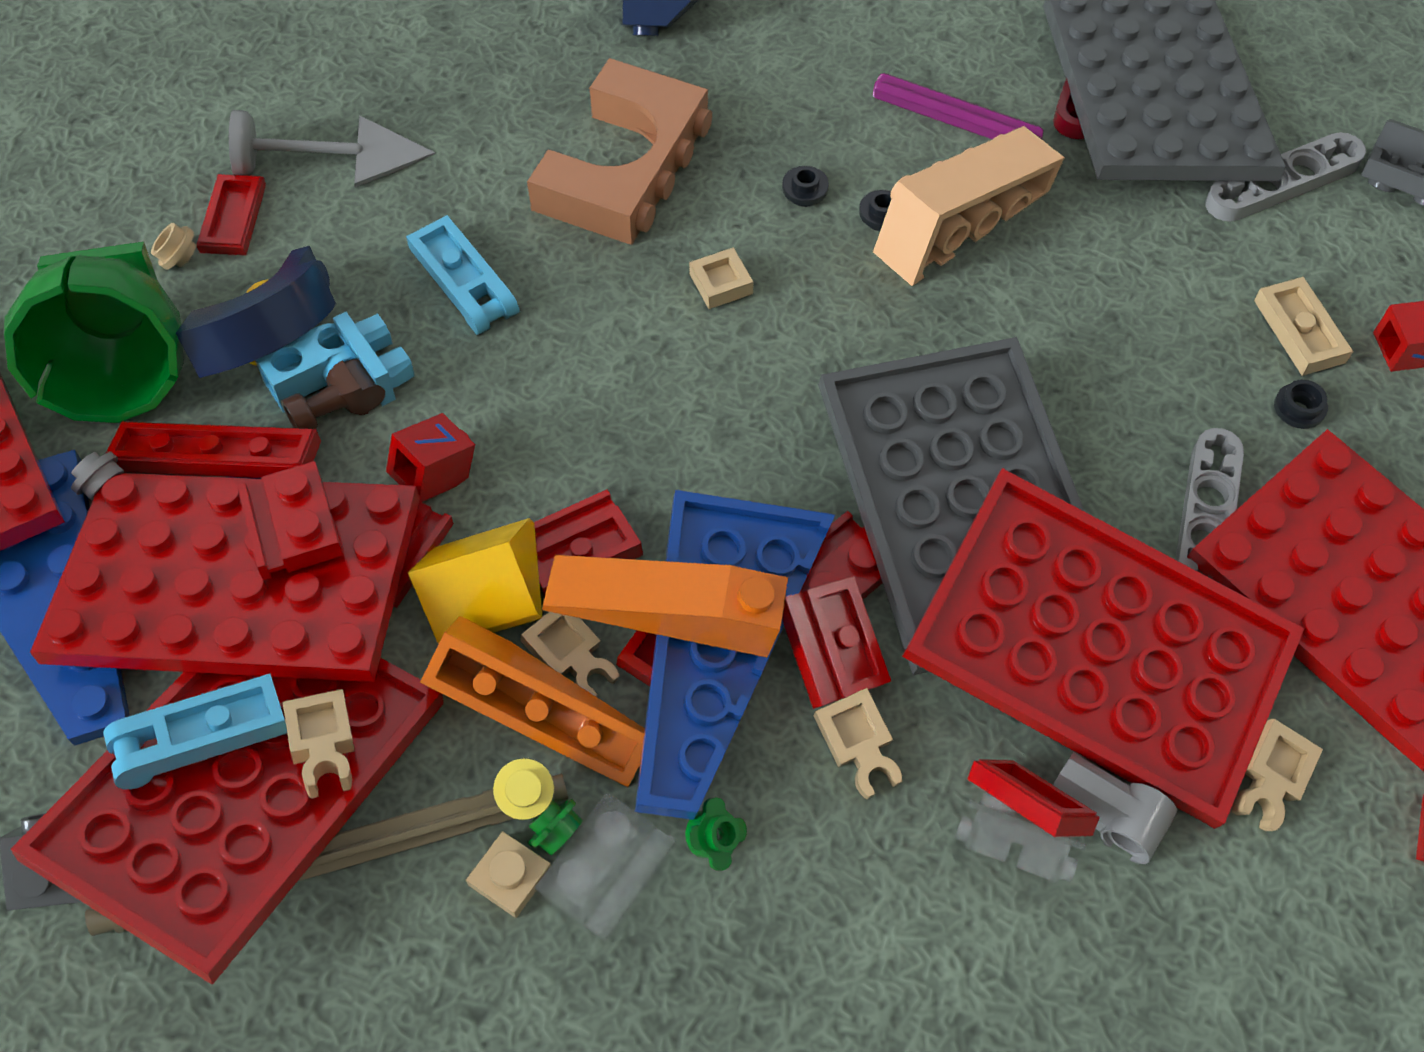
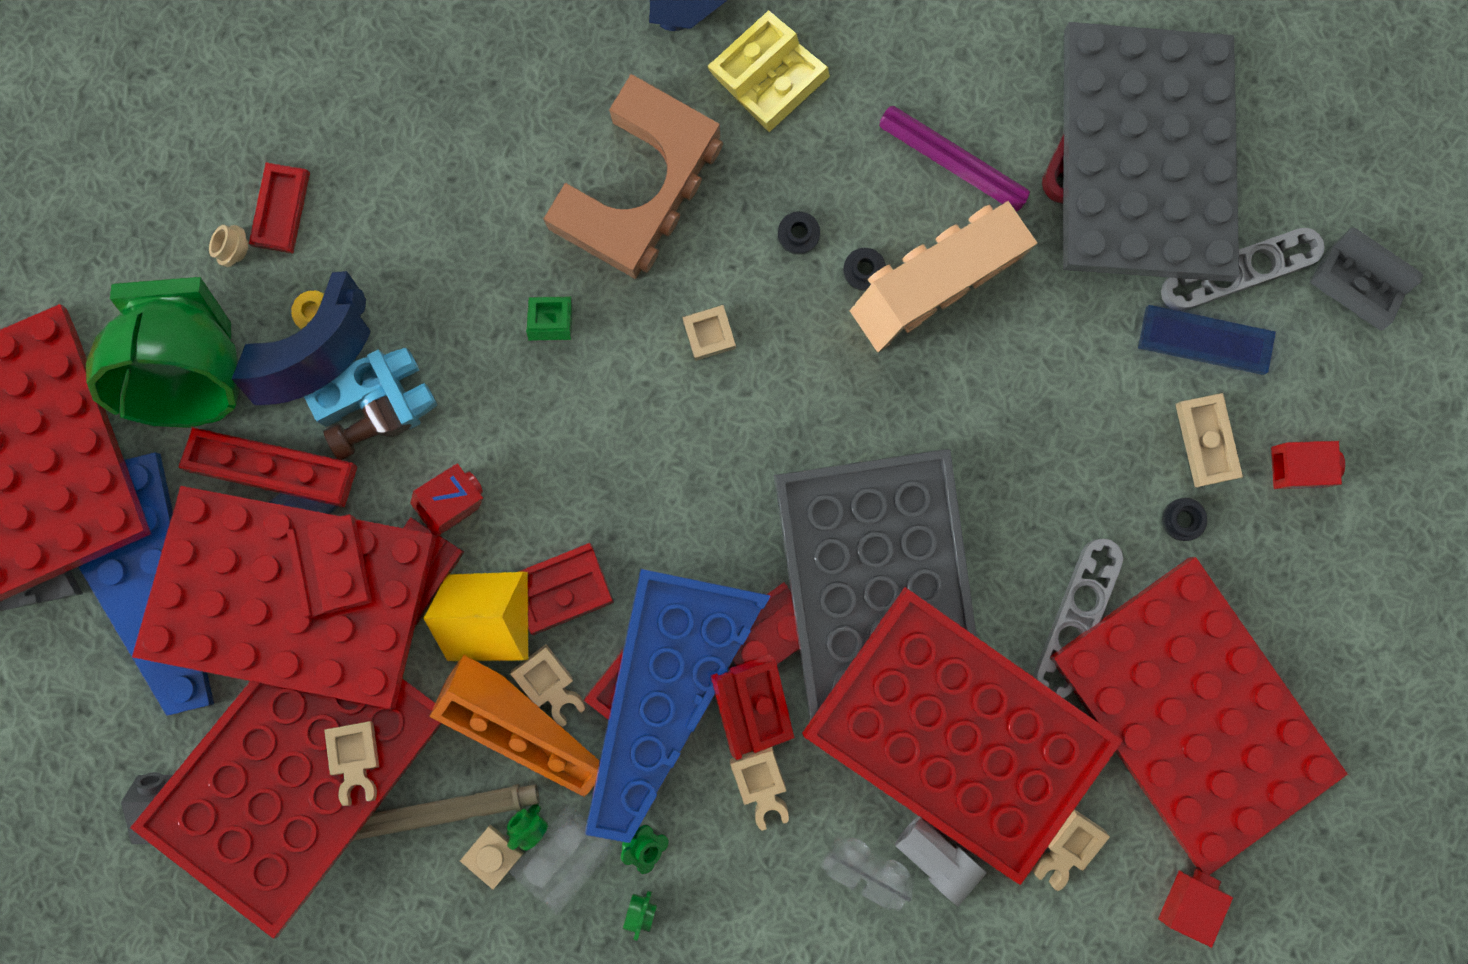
camera: 10 degrees right, 25 degrees up
light grey plate [71,452,124,500] -> none
medium azure plate [103,674,287,789] -> none
light grey piece [229,110,435,187] -> none
medium azure plate [406,215,519,335] -> none
light yellow plate [493,759,554,820] -> none
orange slope [542,555,788,658] -> none
red tile [967,759,1100,837] -> none
none -> green tile [526,296,572,341]
none -> green plate [623,891,657,941]
none -> light yellow slope [708,10,830,132]
none -> clear blue tile [1138,305,1276,375]

